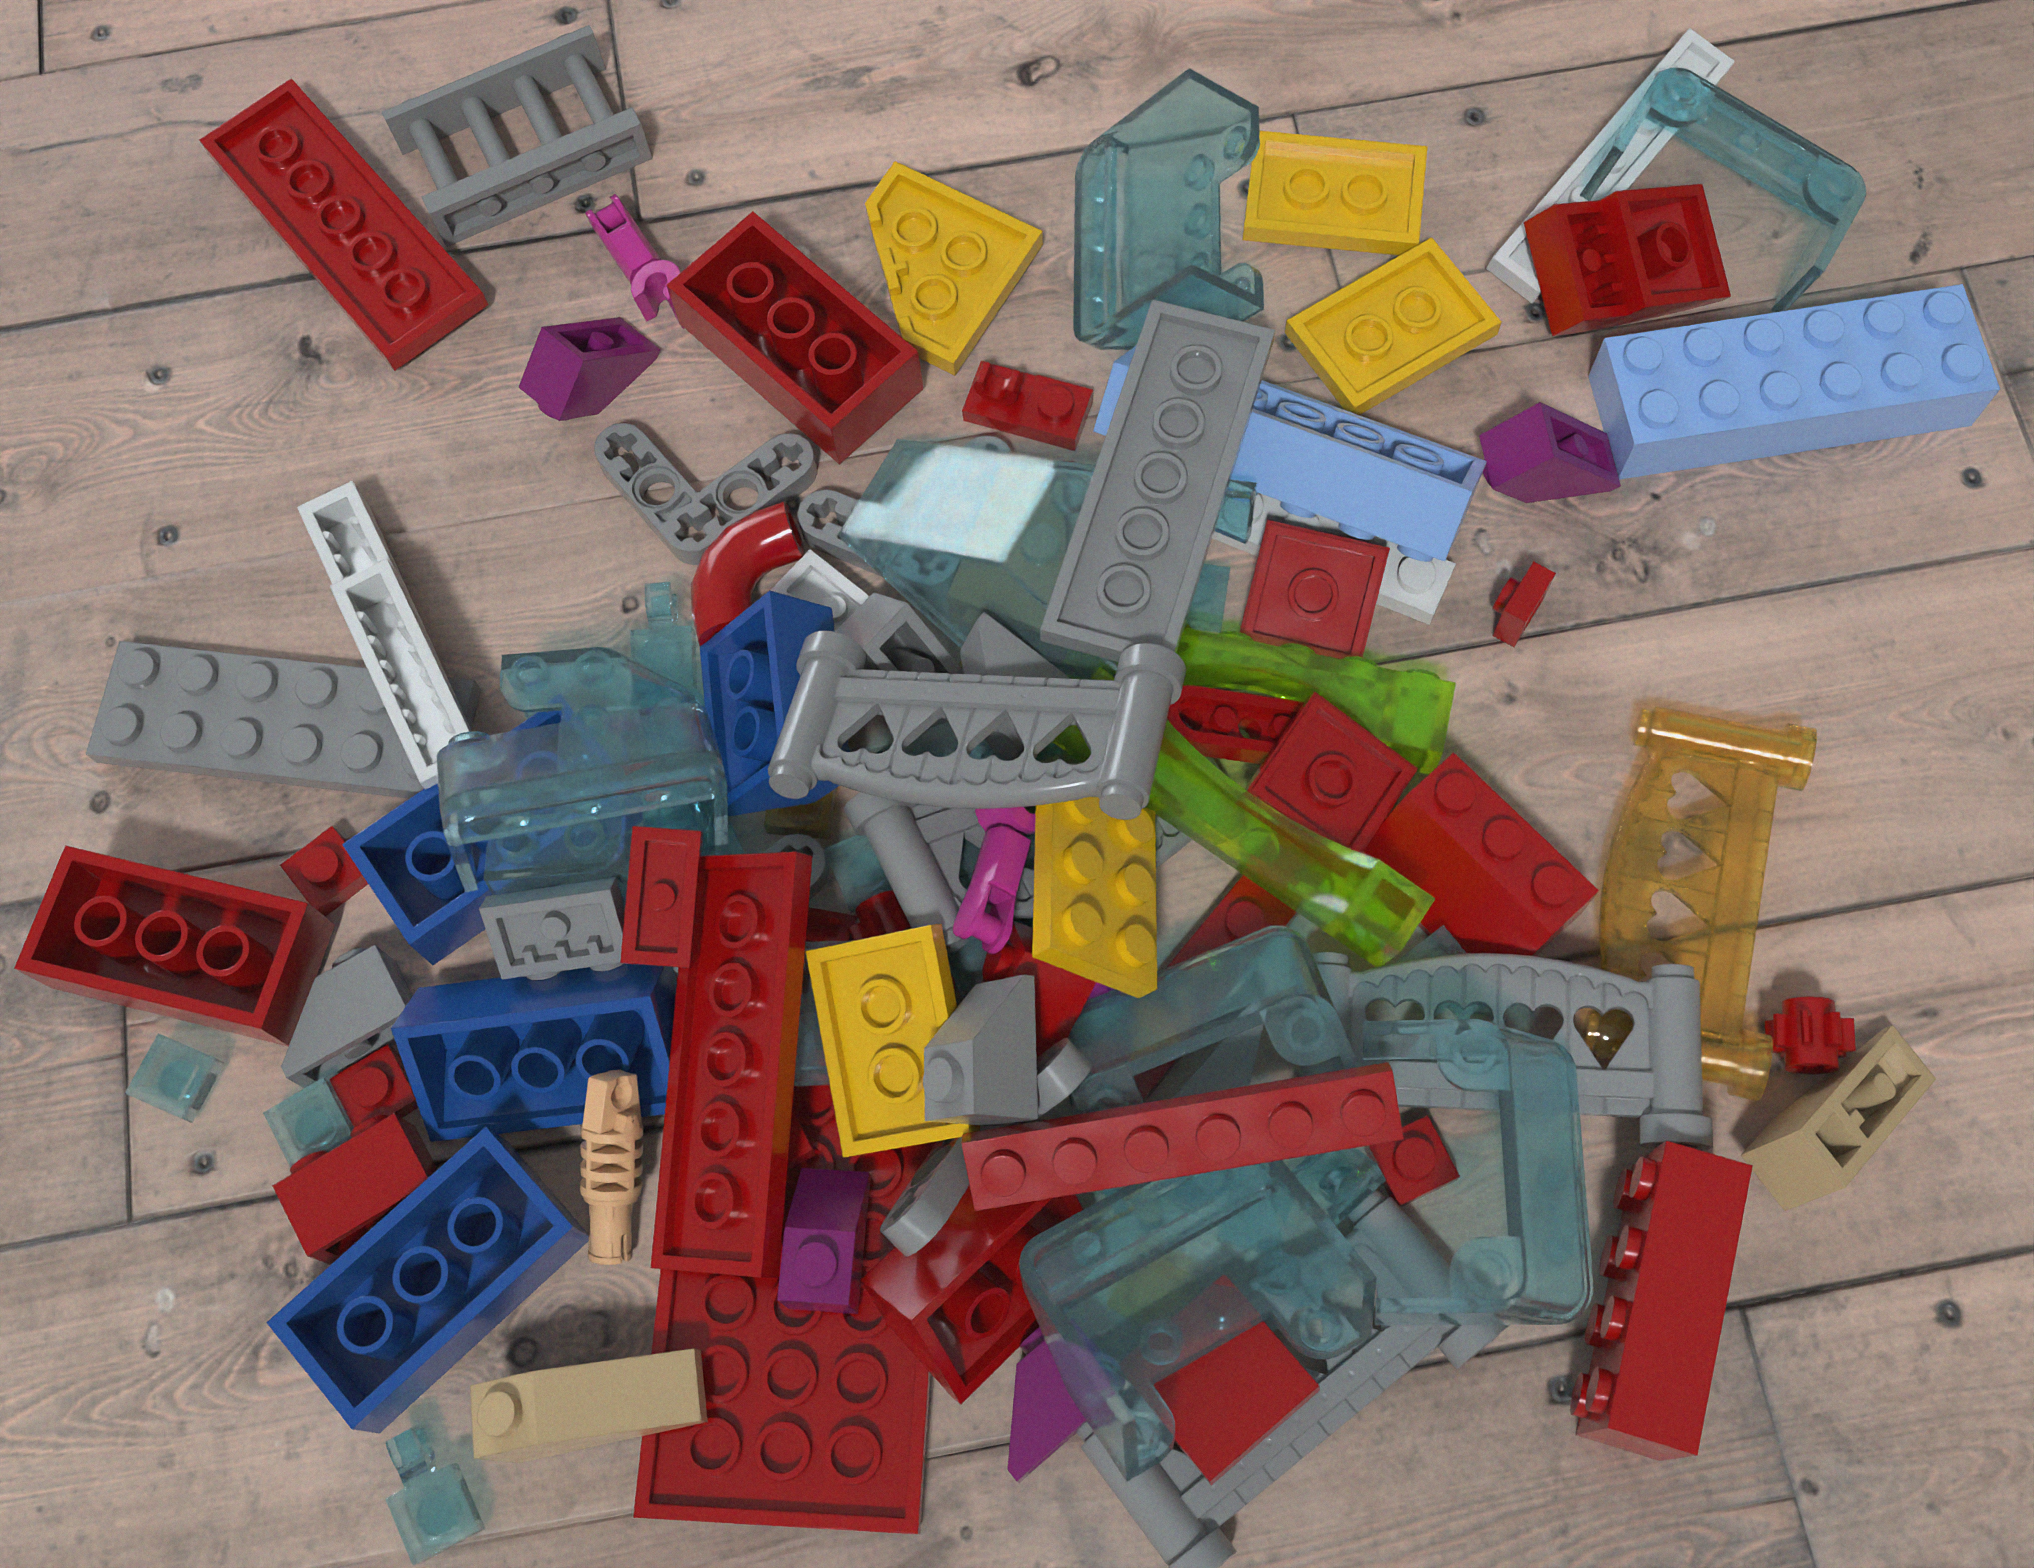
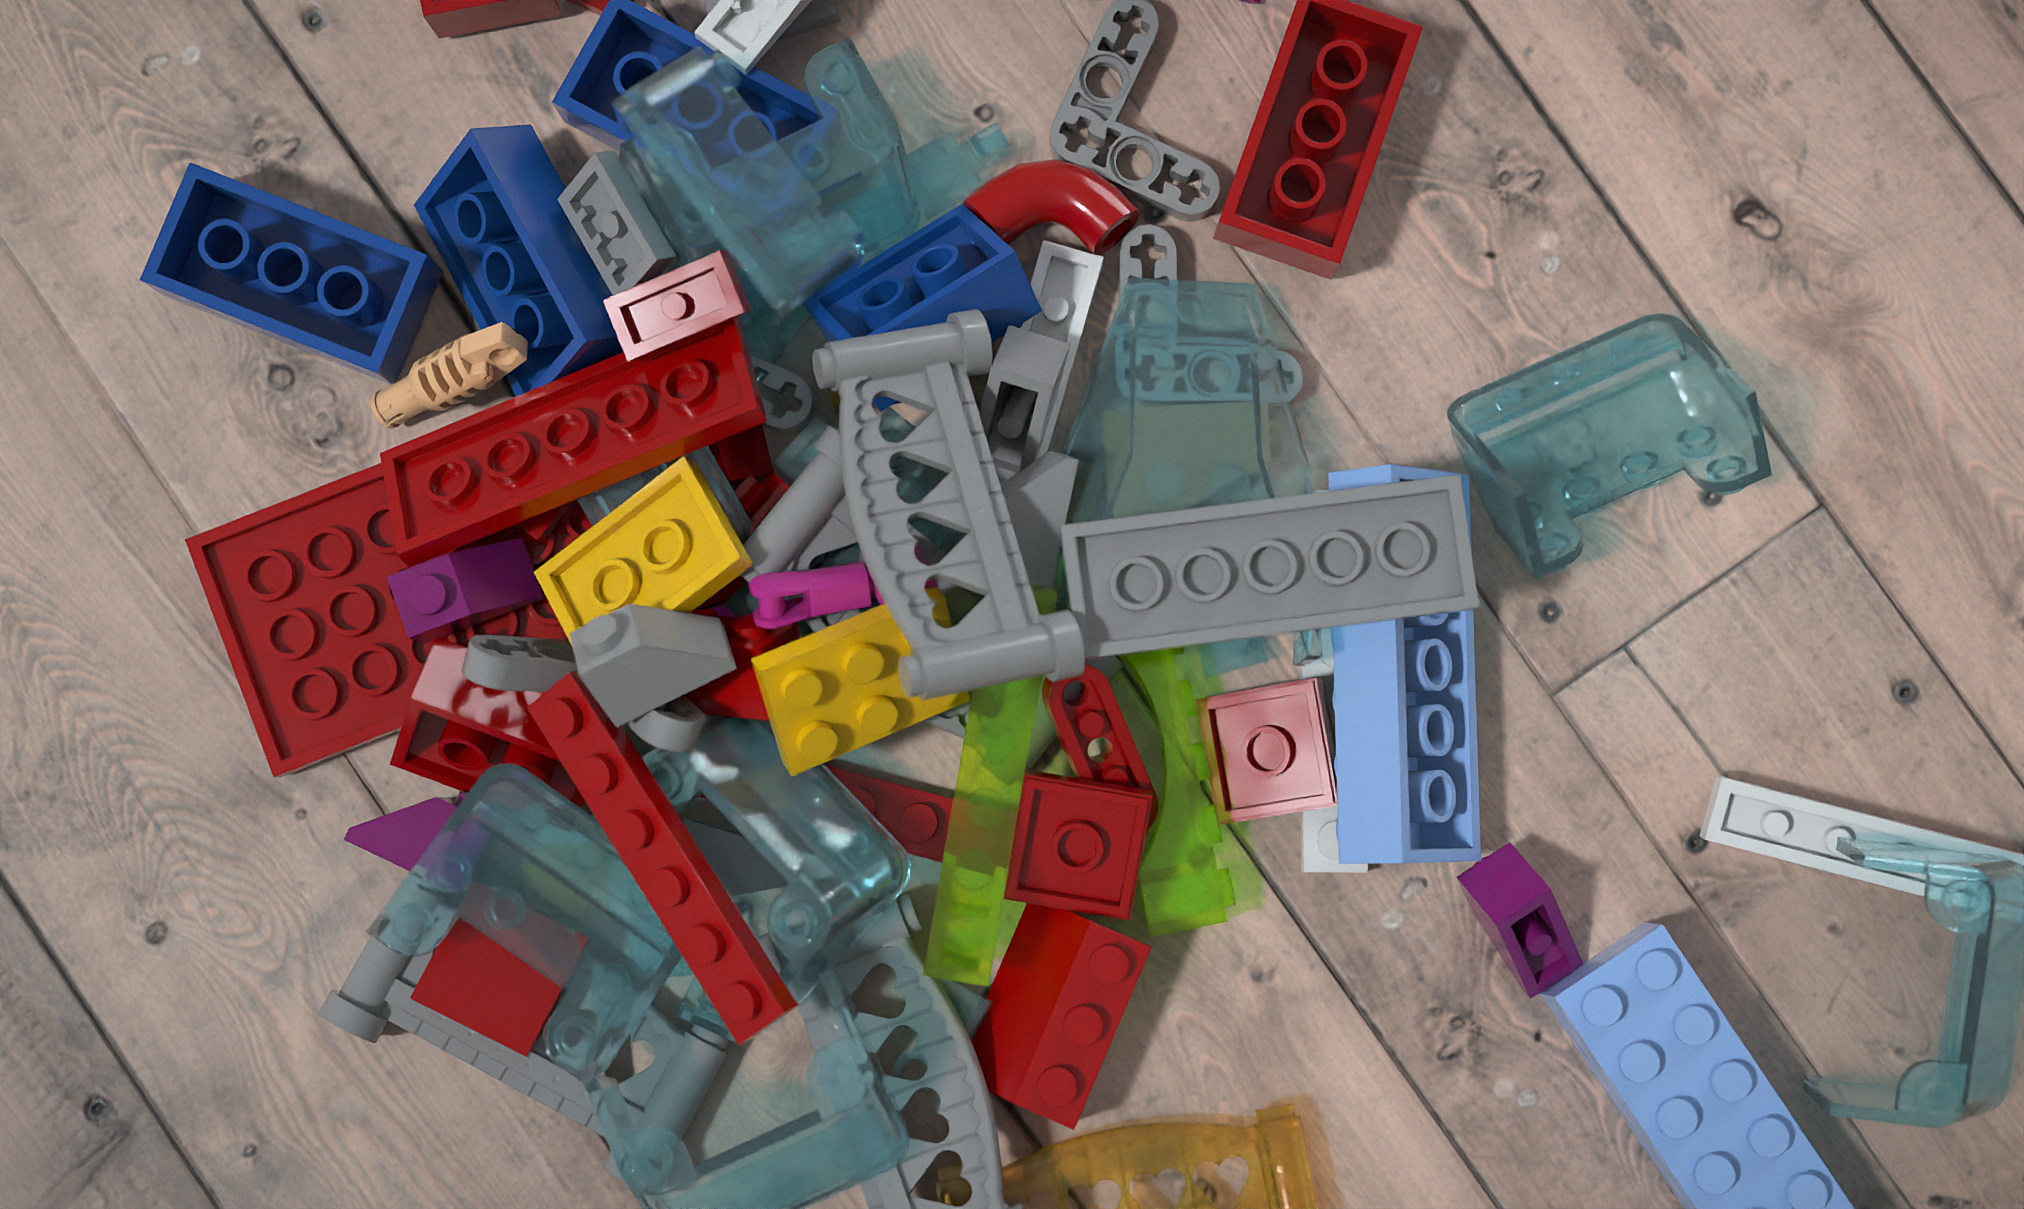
camera: 60 degrees right, 15 degrees up
clear light blue plate [263,1078,354,1168] -> none
red brick [272,1113,437,1265] -> none
light grey slope [281,945,413,1091] -> none
red plate [329,1044,418,1128] -> none
clear light blue plate [385,1428,486,1565] -> none
tan slope [470,1349,708,1463] -> none
yellow plate [865,161,1043,376] -> none
red plate [962,361,1093,451] -> none
yellow plate [1242,130,1428,255] -> none
yellow plate [1285,237,1502,415] -> none
red plate [1364,1115,1460,1208] -> none
red plate [1492,561,1556,647] -> none
red slope [1524,184,1731,336] -> none

